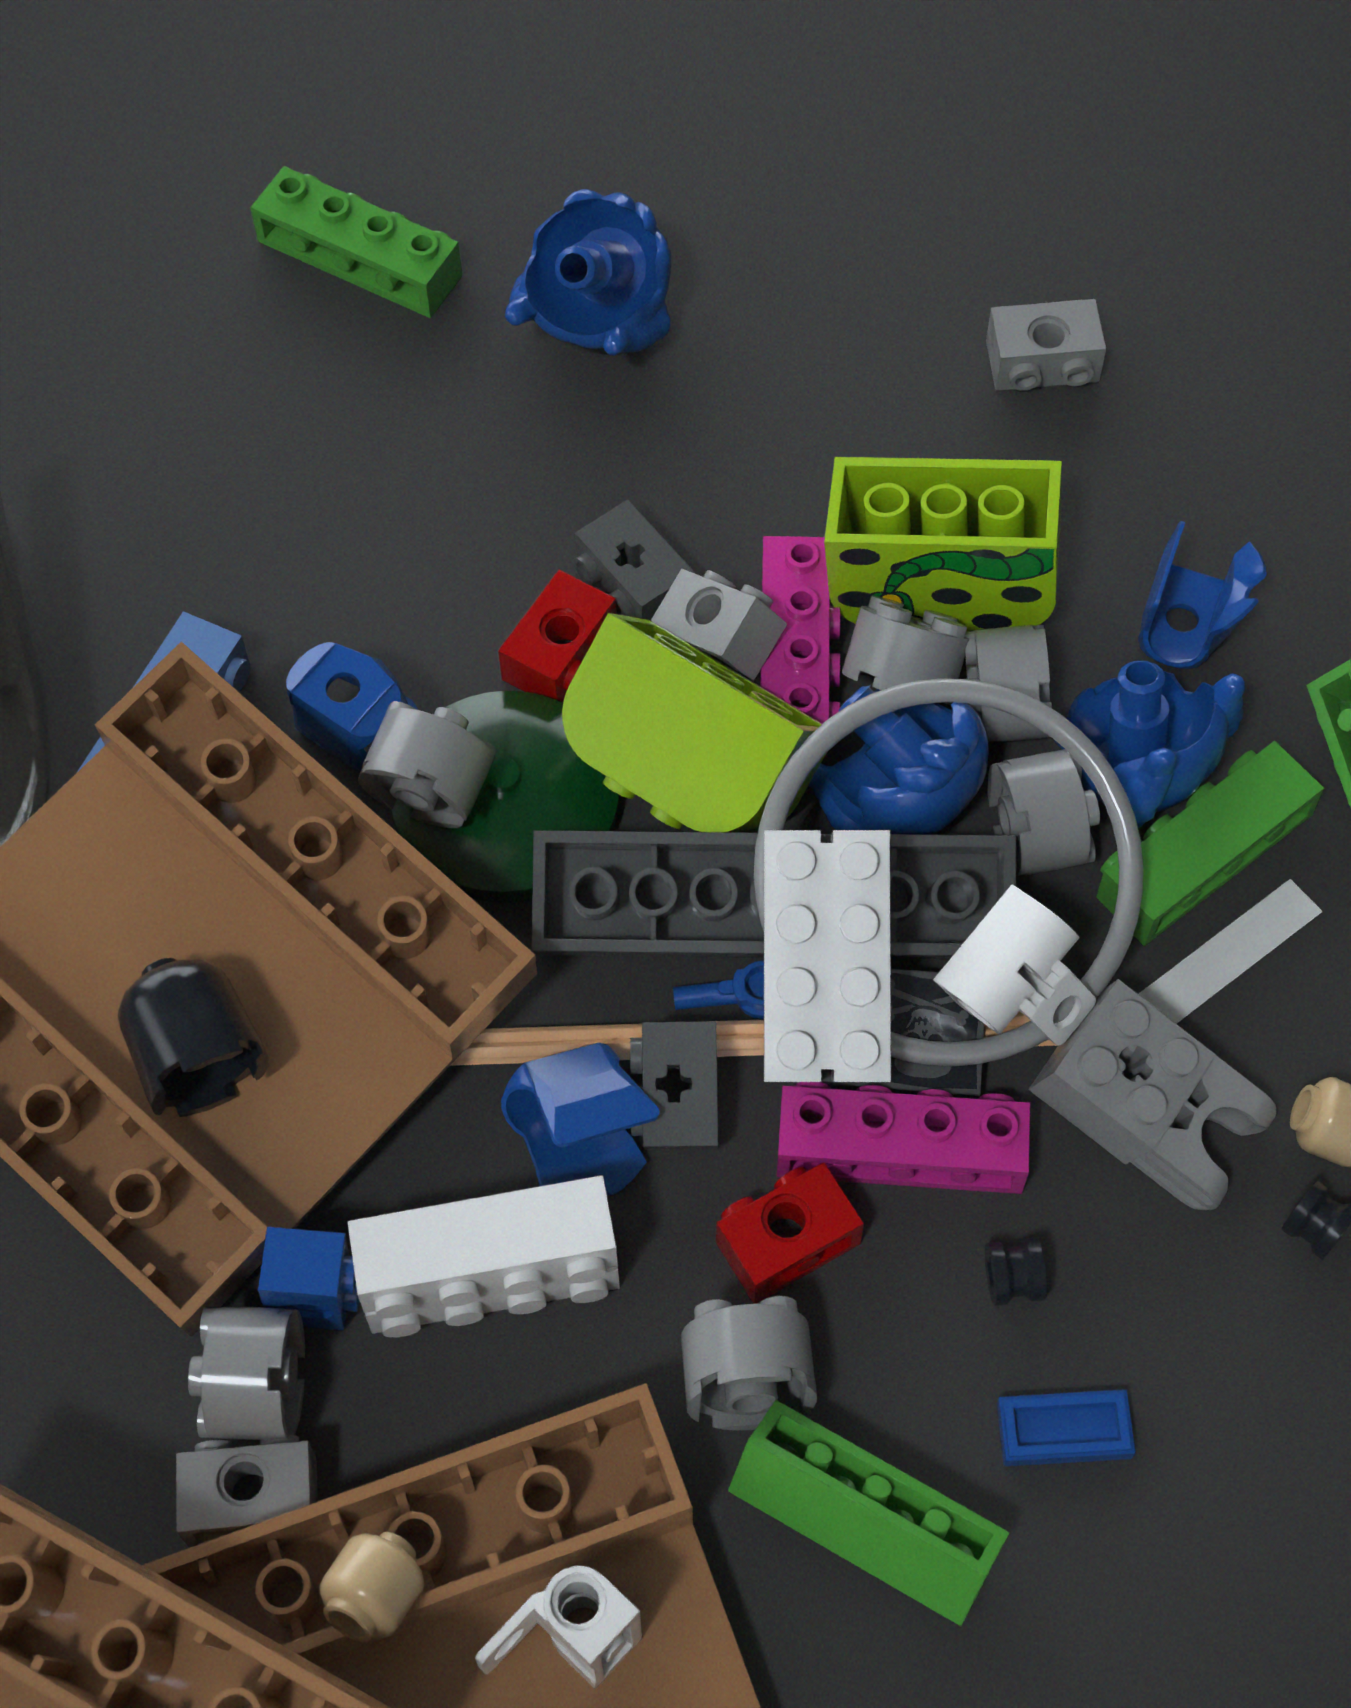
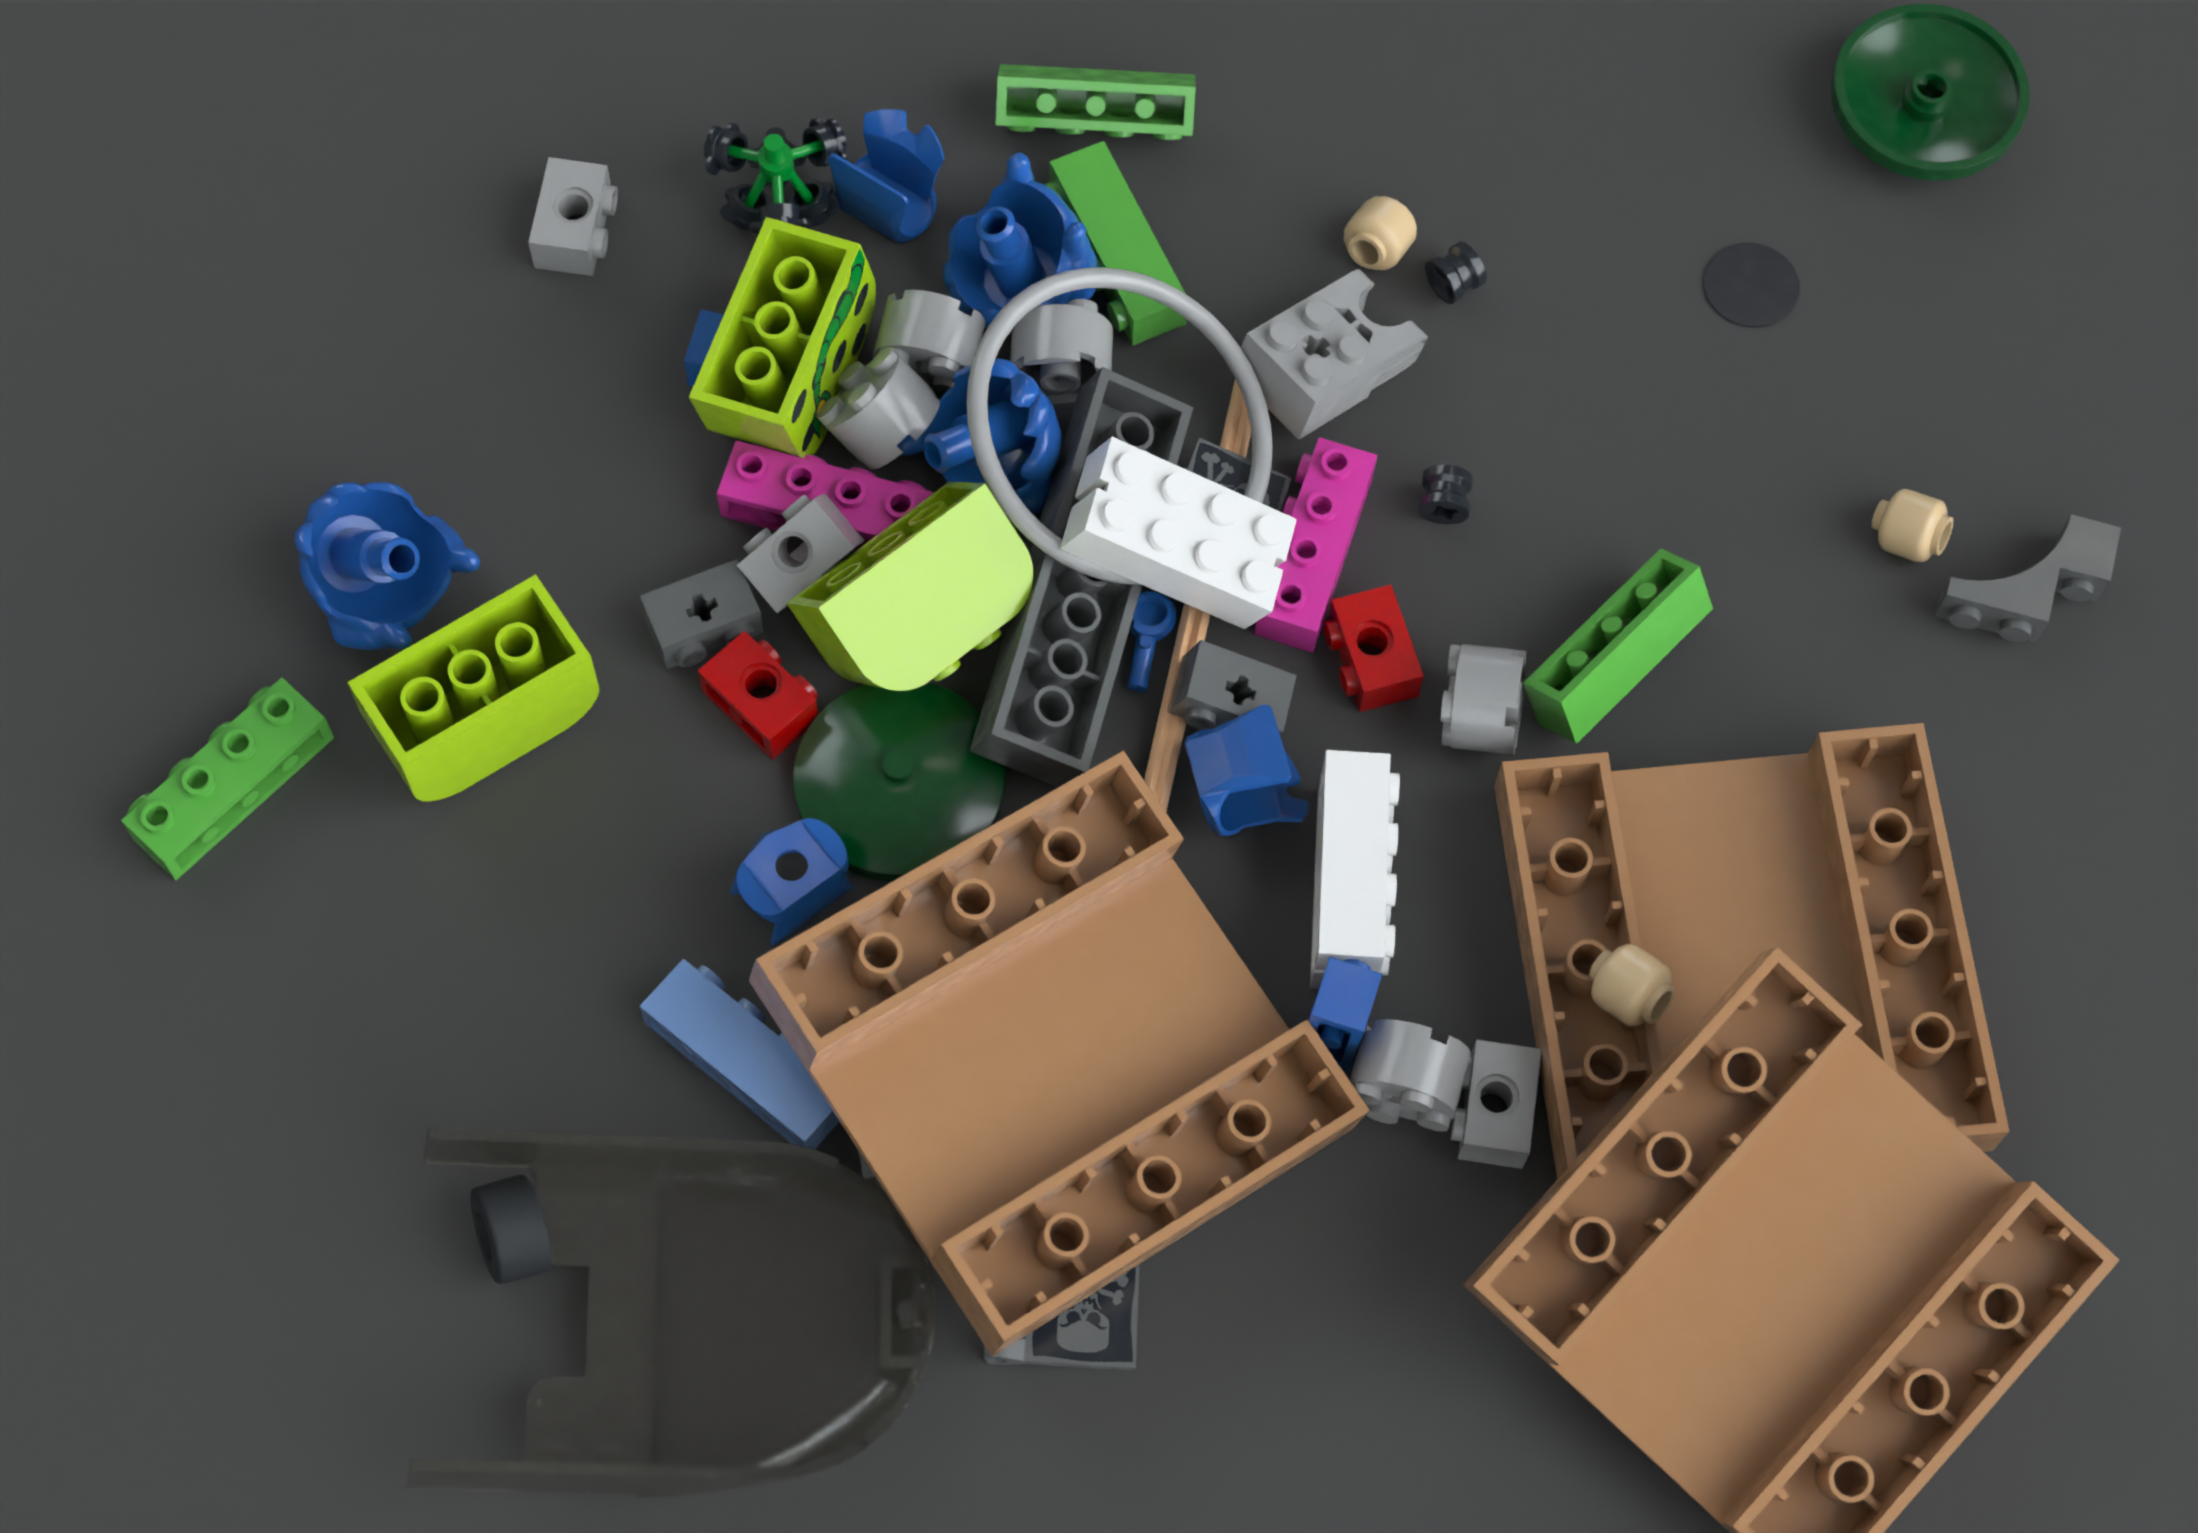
camera: 80 degrees left, 5 degrees up
black cylinder [117,958,270,1117] -> none
light grey brick [358,701,497,828] -> none
white piece [475,1566,642,1689] -> none
white piece [933,884,1096,1045] -> none
blue tile [997,1390,1135,1467] -> none
white sticker [1138,879,1322,1024] -> none
none -> lime brick [347,574,599,802]
none -> black plant [704,118,847,234]

